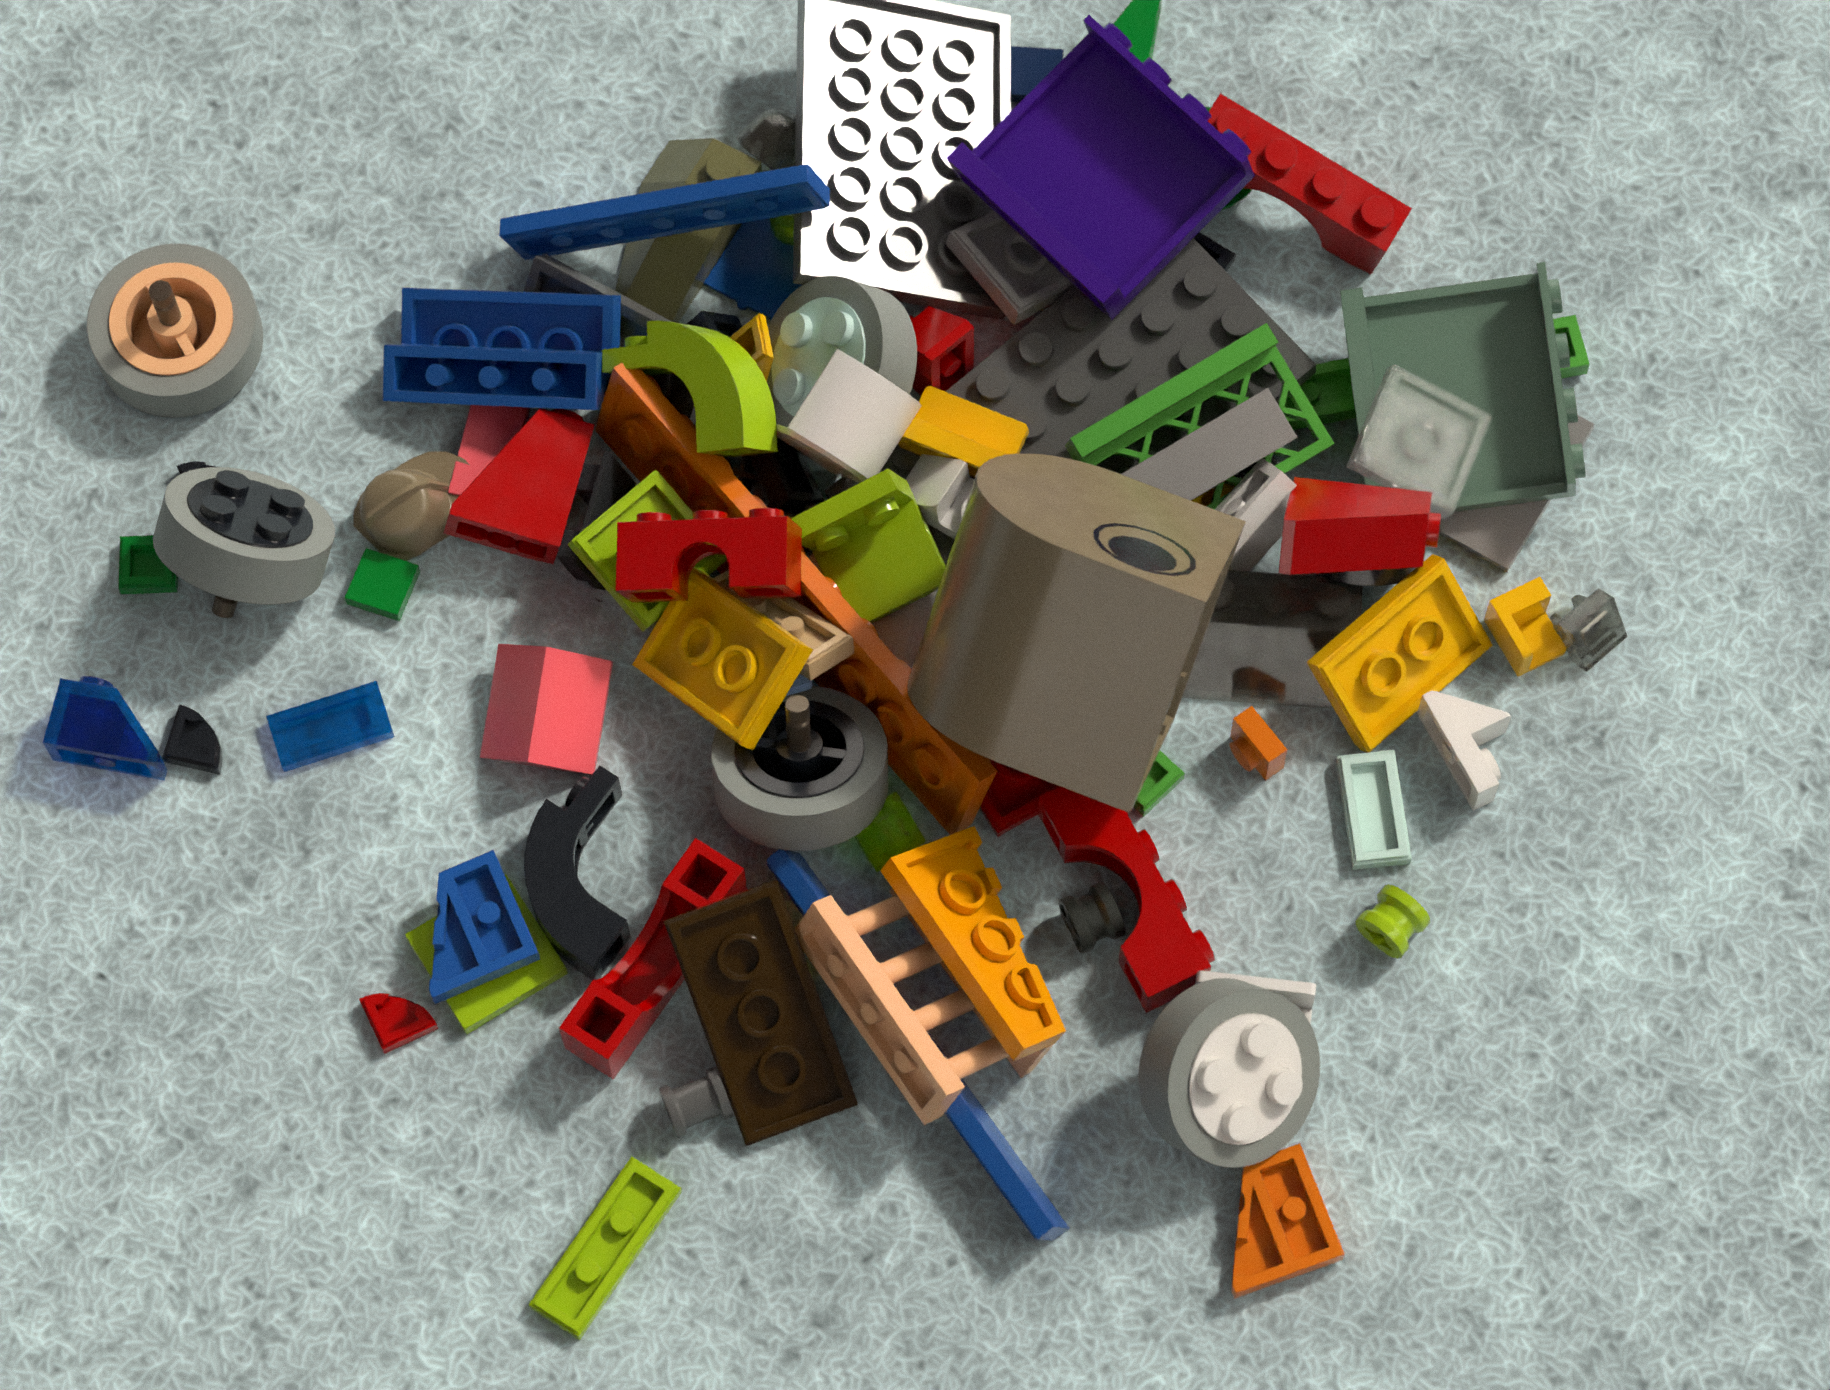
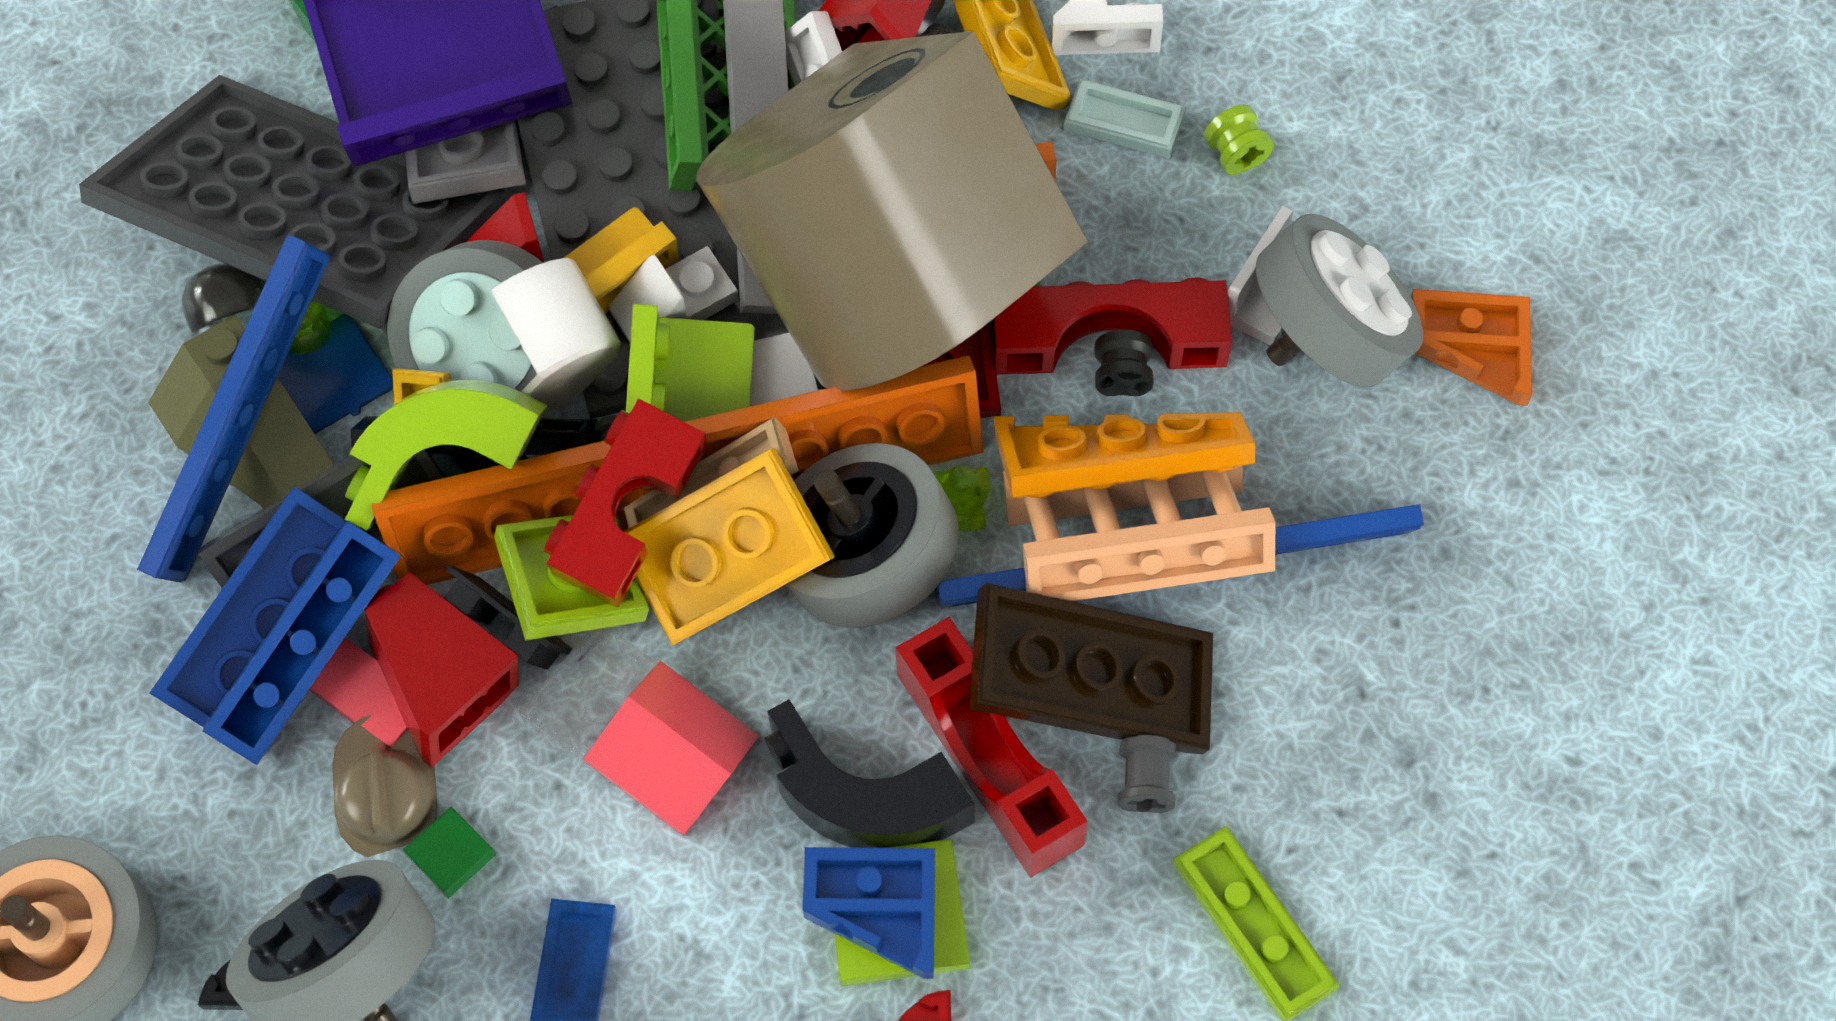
camera: 65 degrees left, 5 degrees down
dark blue tile [1010,46,1064,103] -> none

